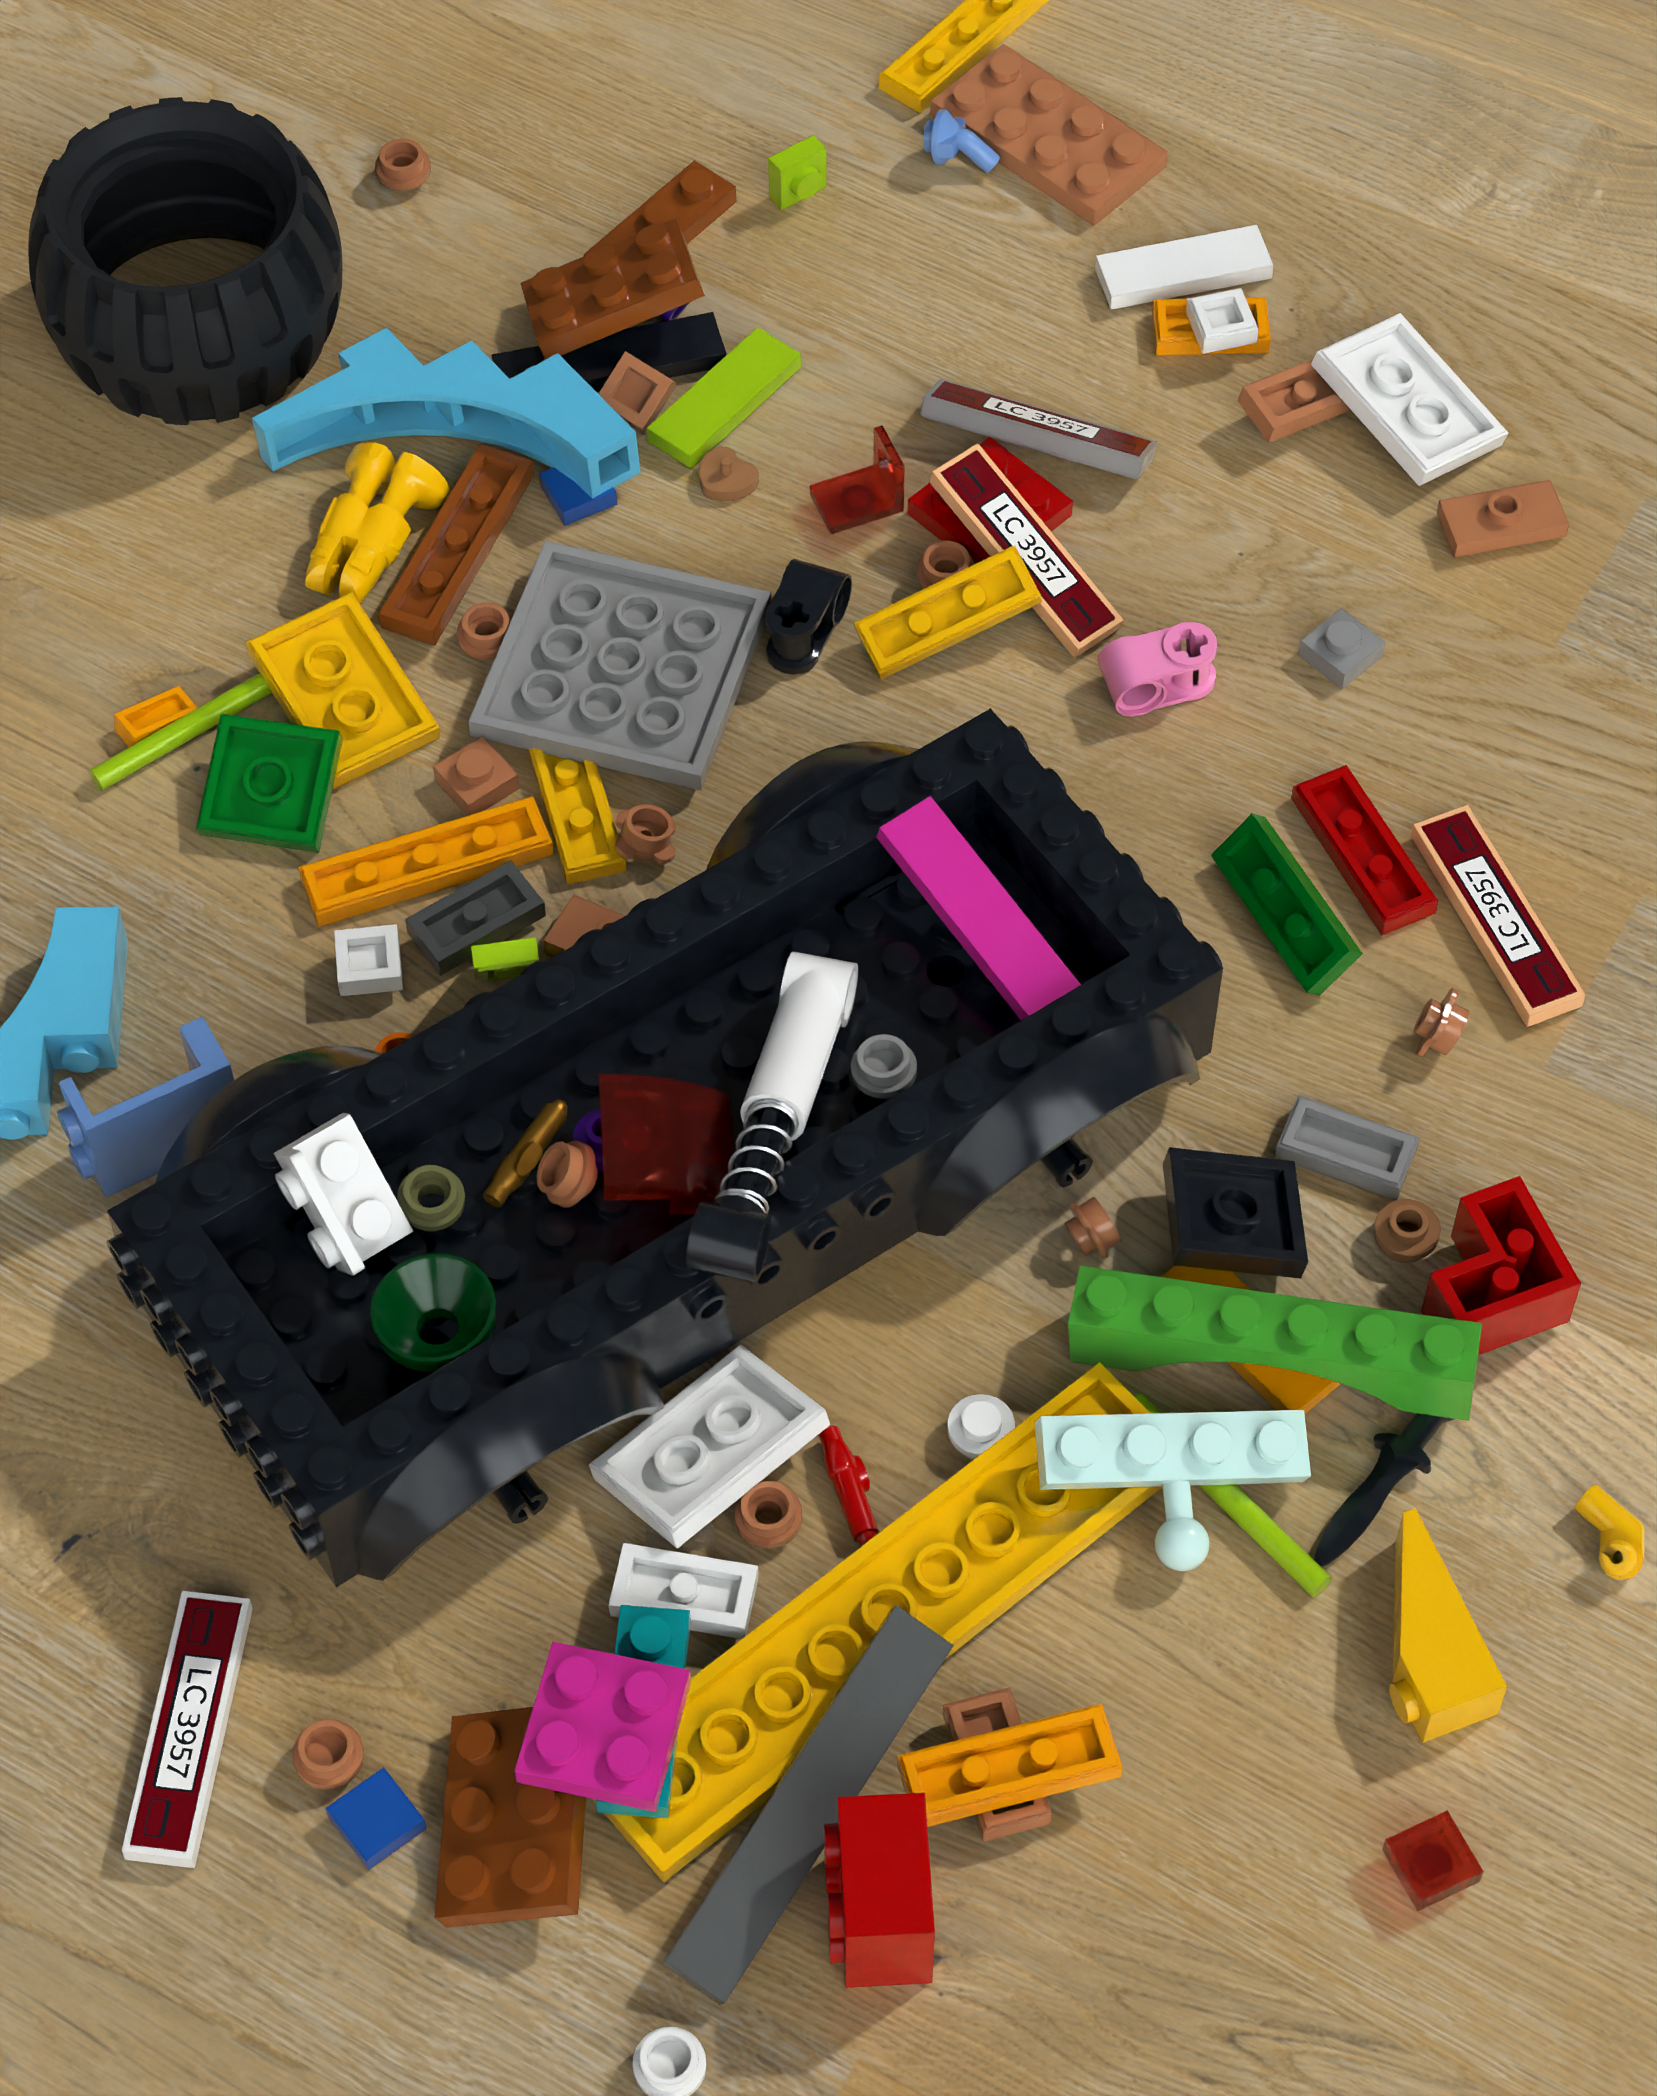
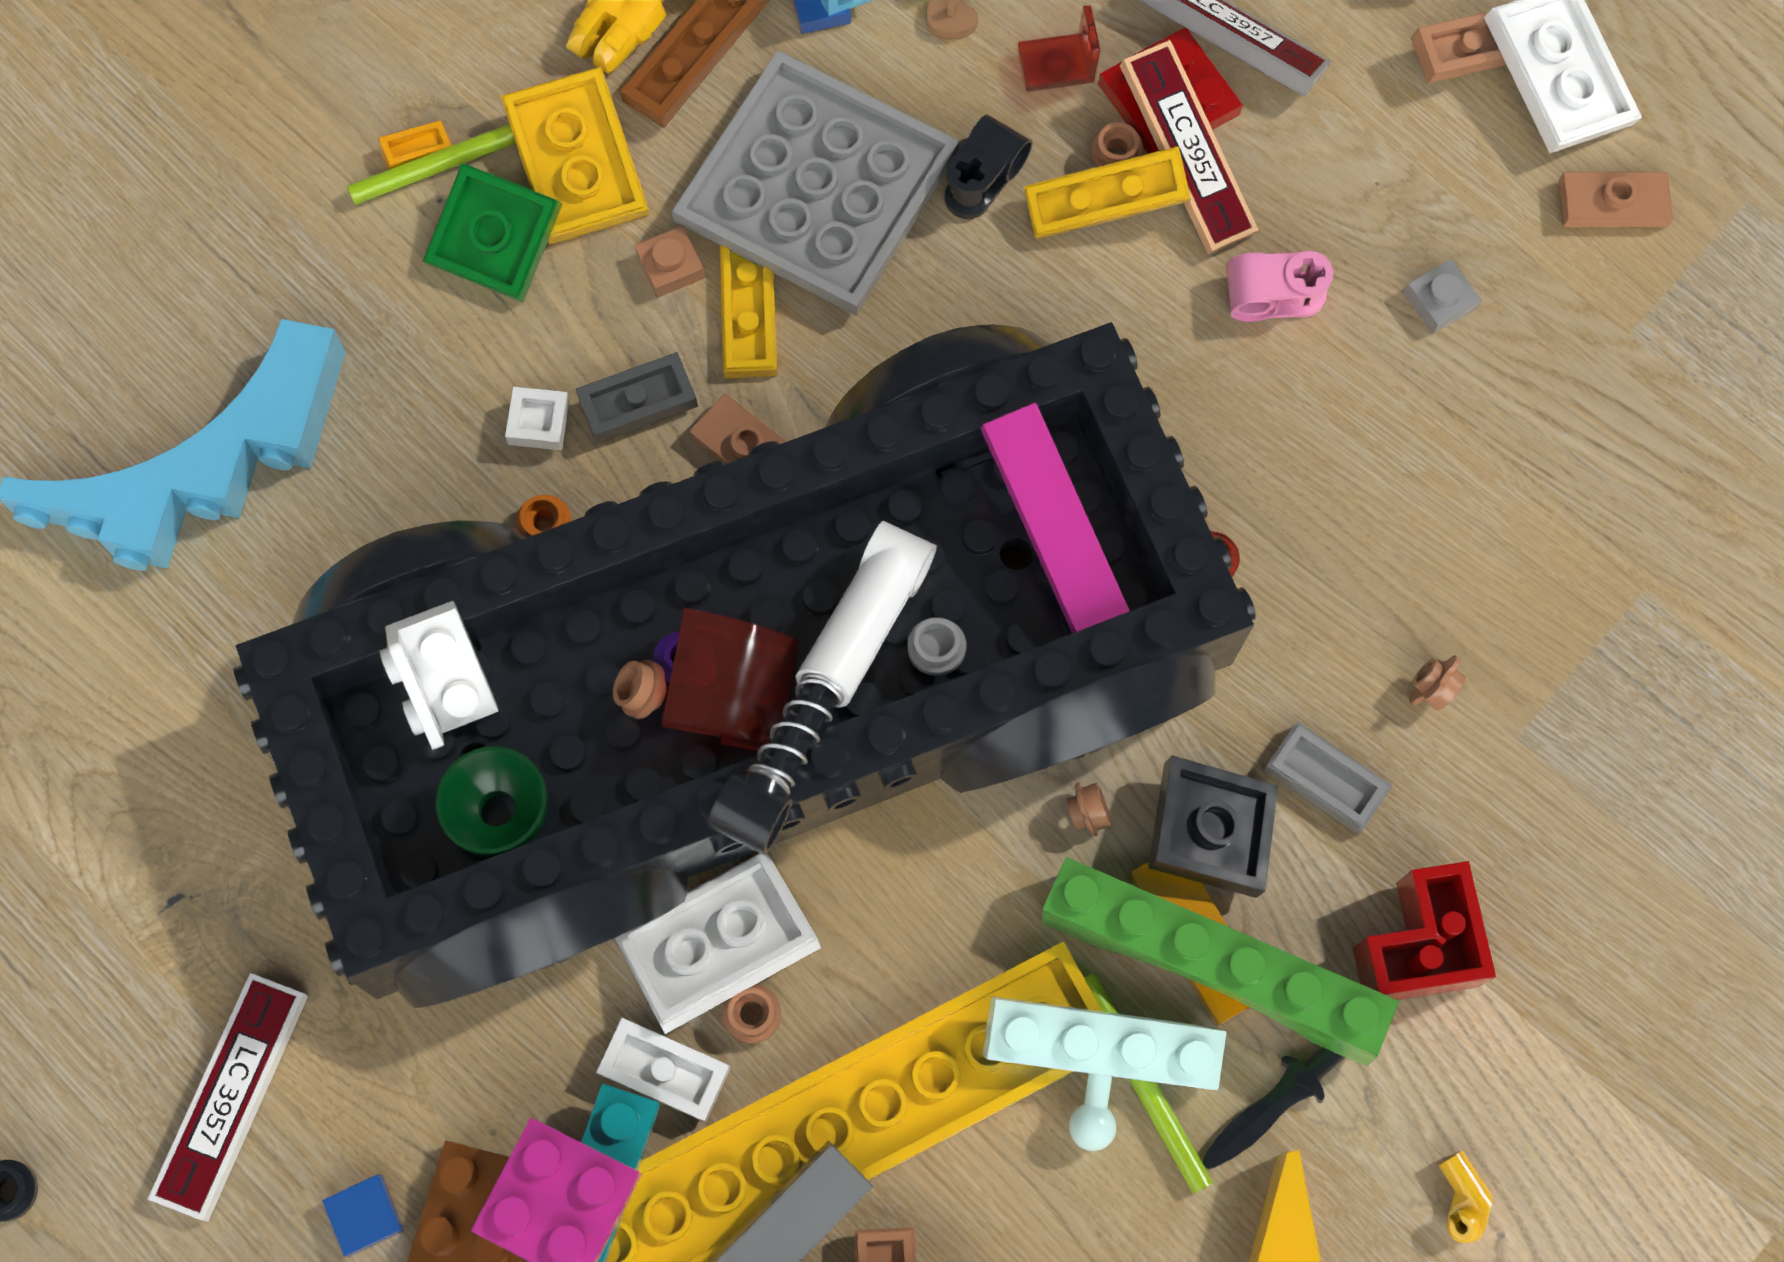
camera: 10 degrees right, 15 degrees up
medium blue panel [57,1016,234,1198] -> none
nougat plate [292,1719,364,1790] -> none
light orange tile [298,796,554,927] -> none
olive plate [397,1165,465,1231] -> none
nougat plate [457,602,512,660] -> none
lime tile [471,937,539,982] -> none
pearl gold piece [483,1100,567,1208] -> none
nougat plate [615,804,676,864] -> none
red piece [818,1426,879,1546] -> none
white plate [948,1394,1015,1460] -> none
green plate [1211,813,1363,995] -> none
red tile [1291,765,1438,936] -> none
medium nougat plate [1374,1199,1441,1263] -> none
tile [1411,805,1586,1027] -> none

